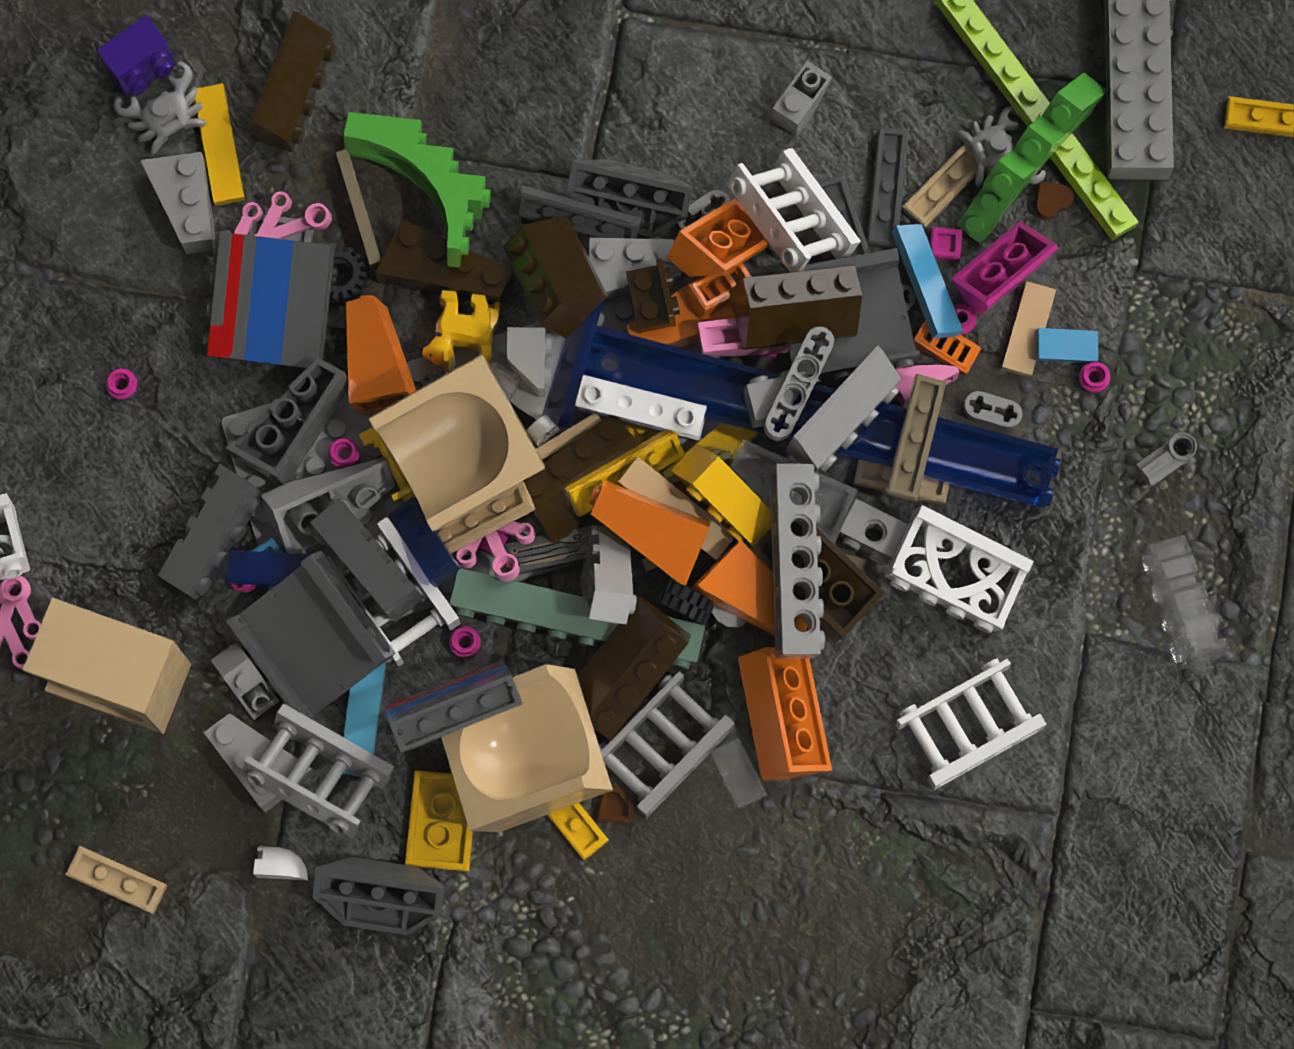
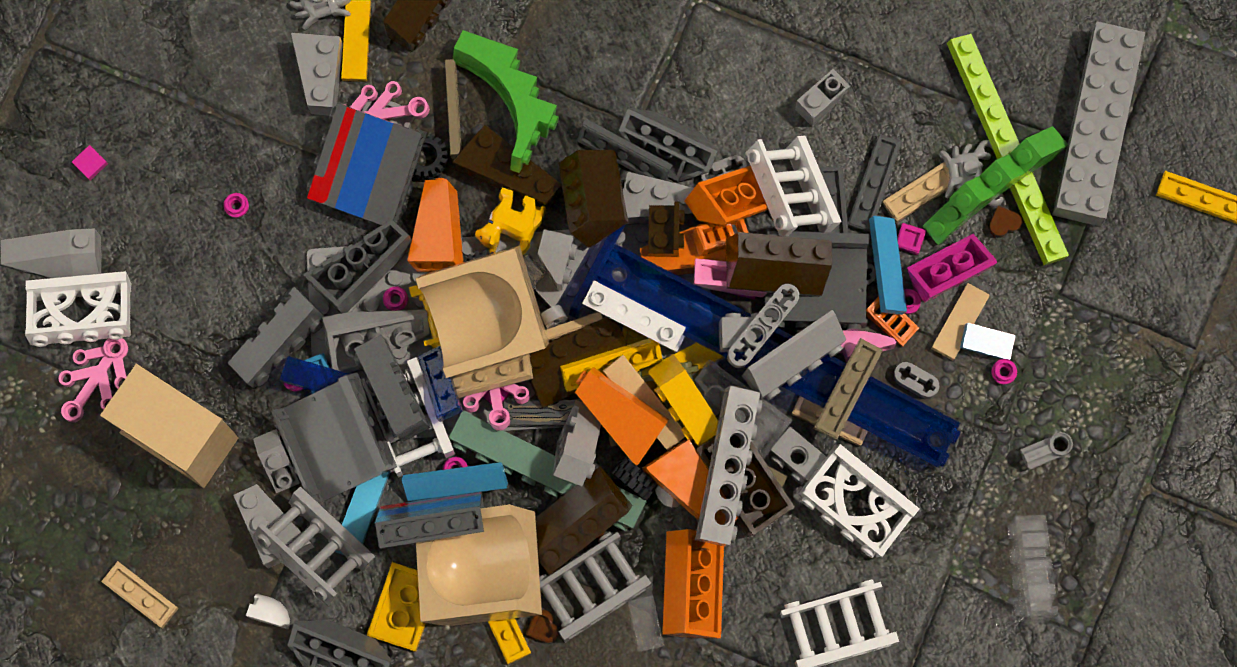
camera: 15 degrees right, 0 degrees up
none -> dark azure tile [402,462,508,501]

